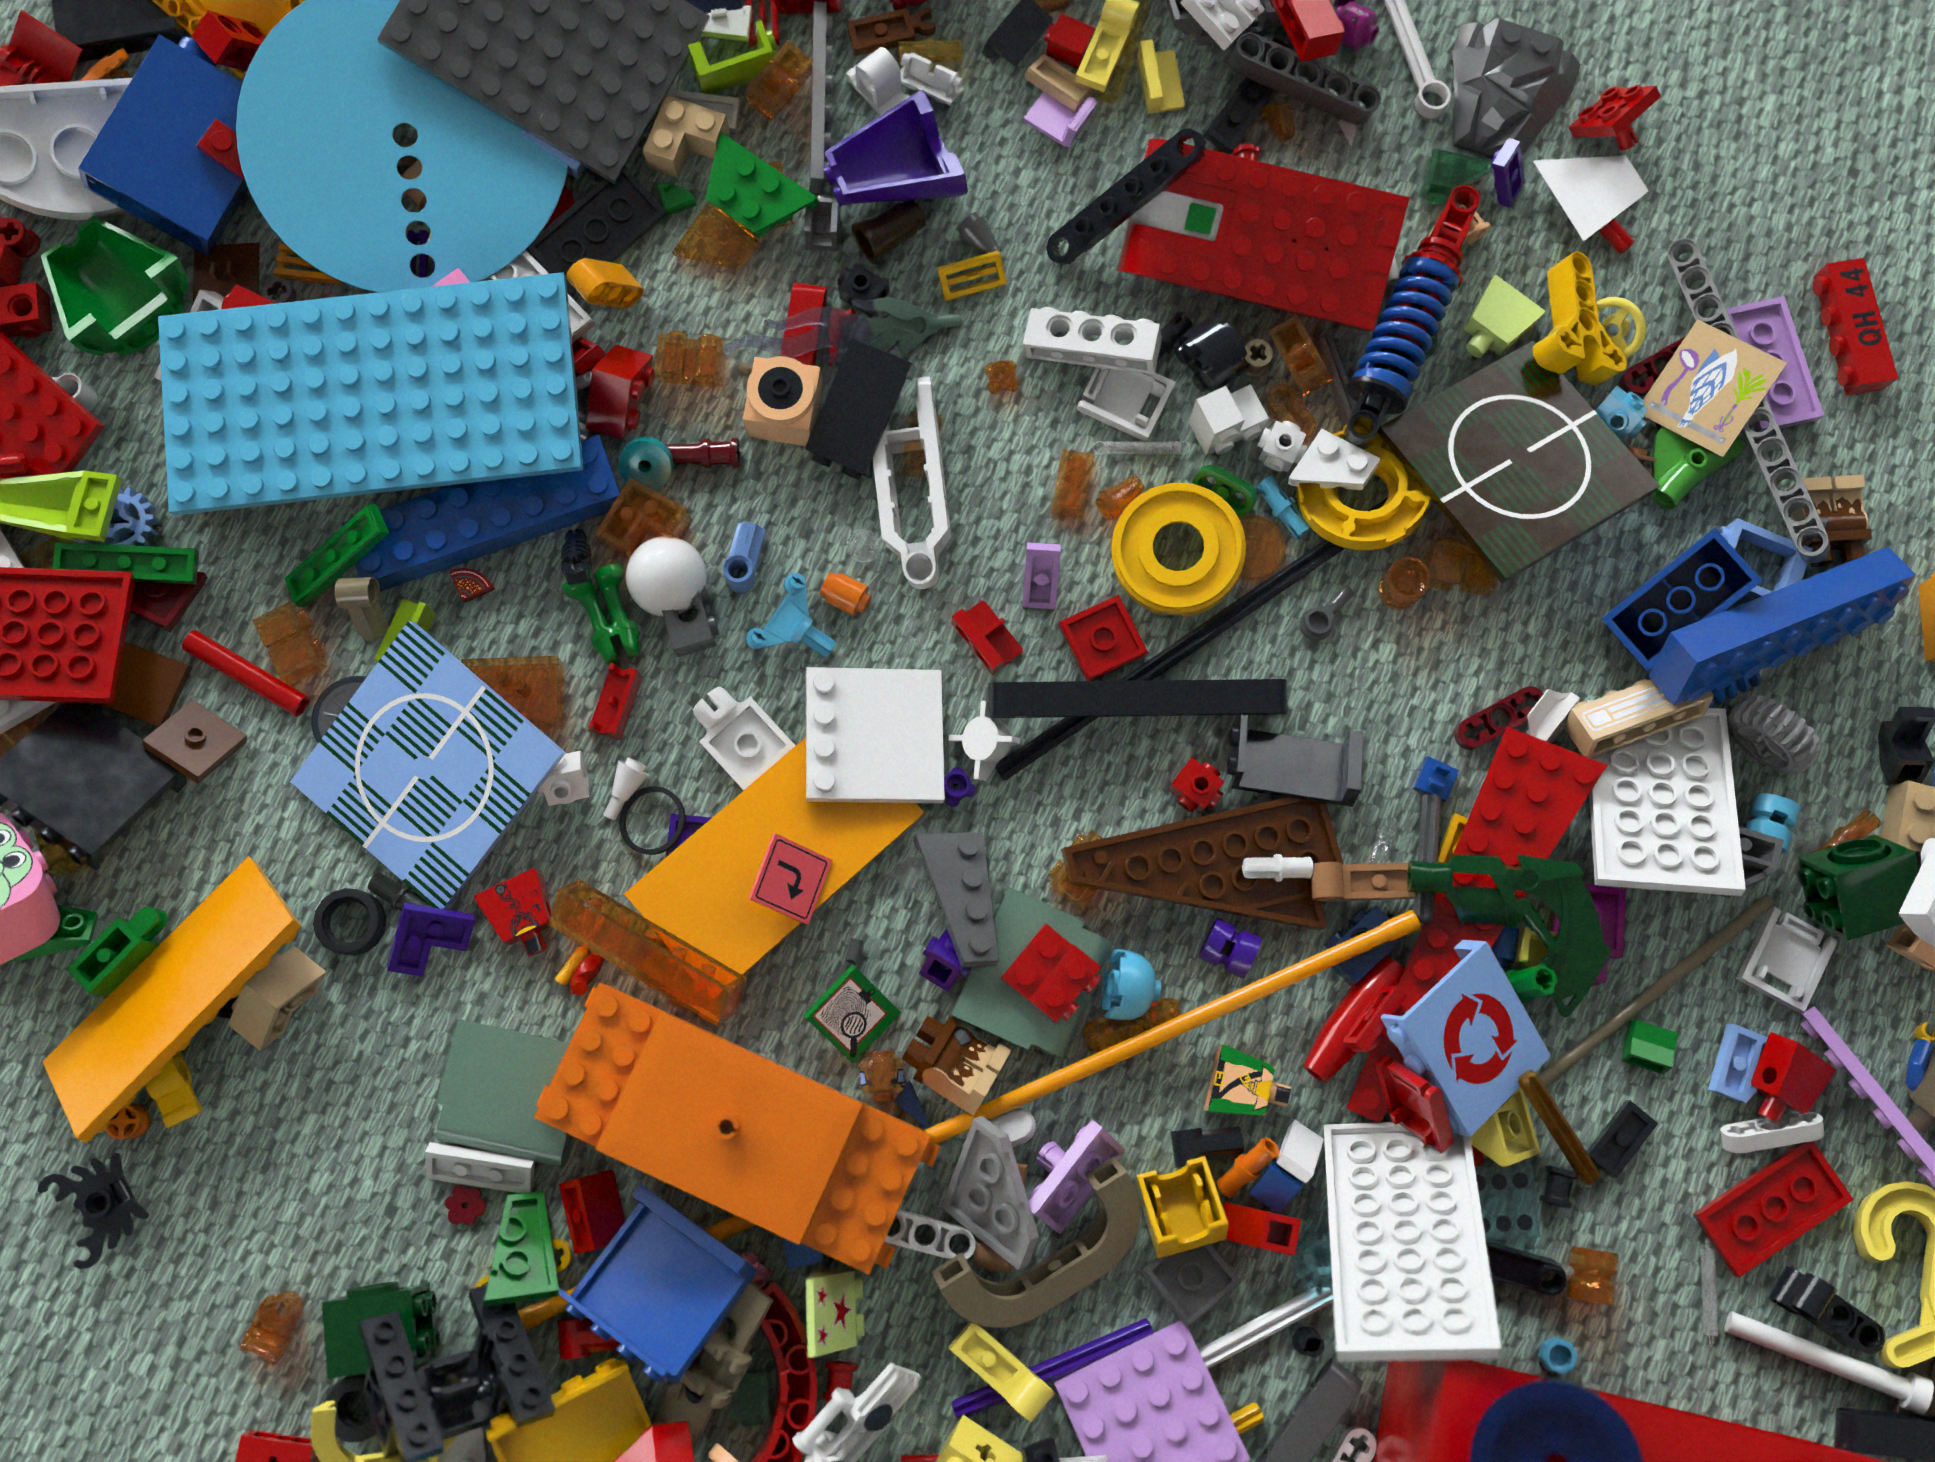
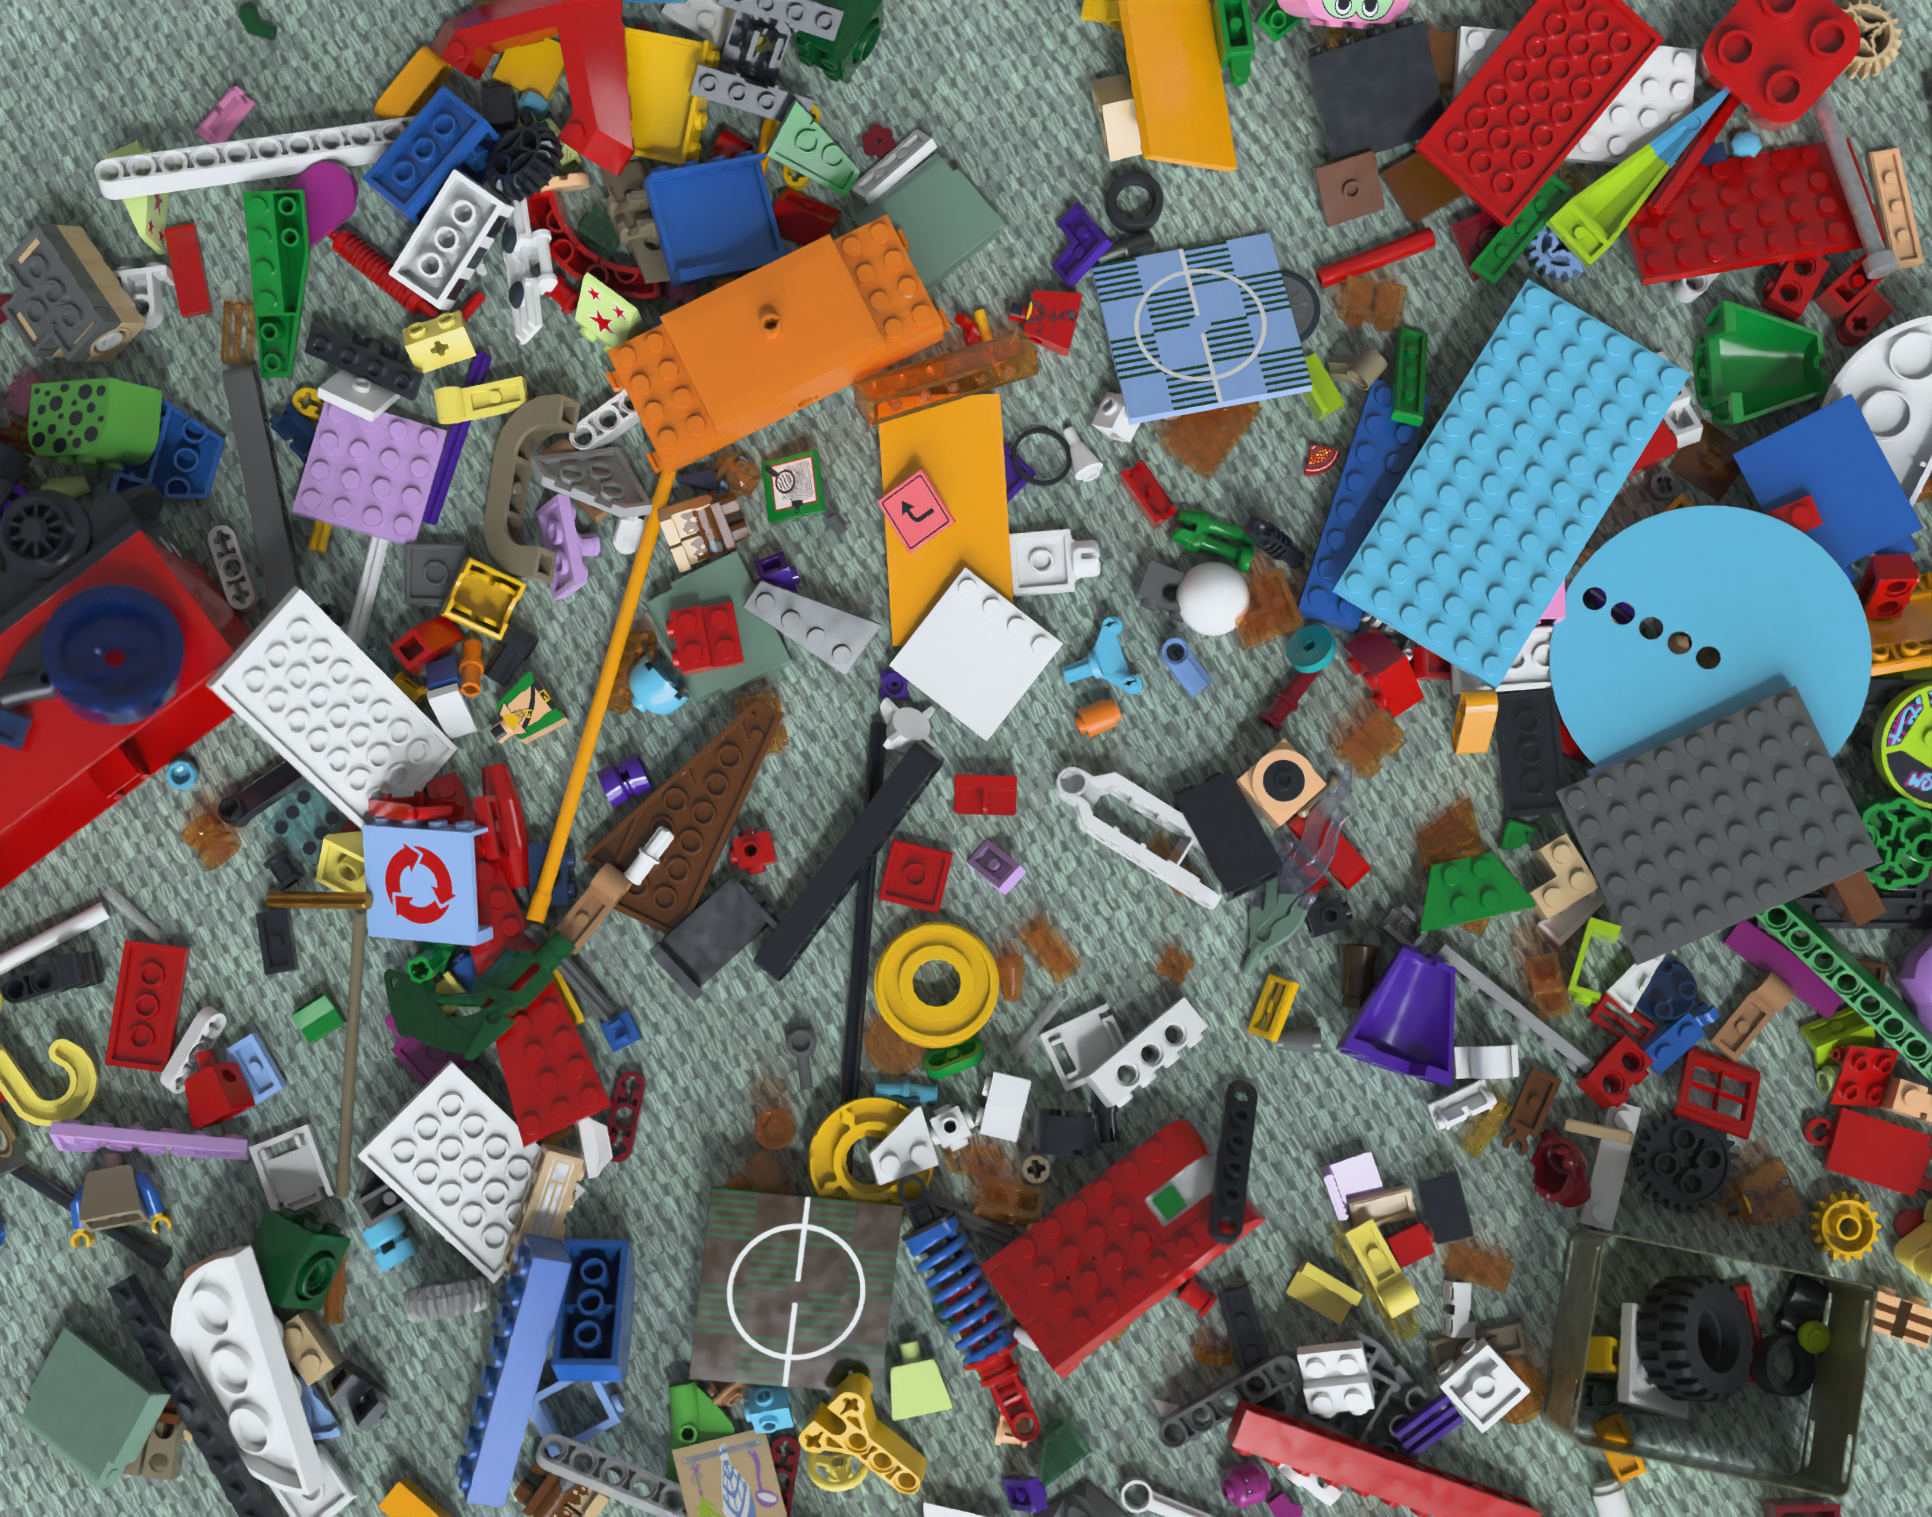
camera: 135 degrees right, 5 degrees up
none -> yellow bush [392,671,429,707]

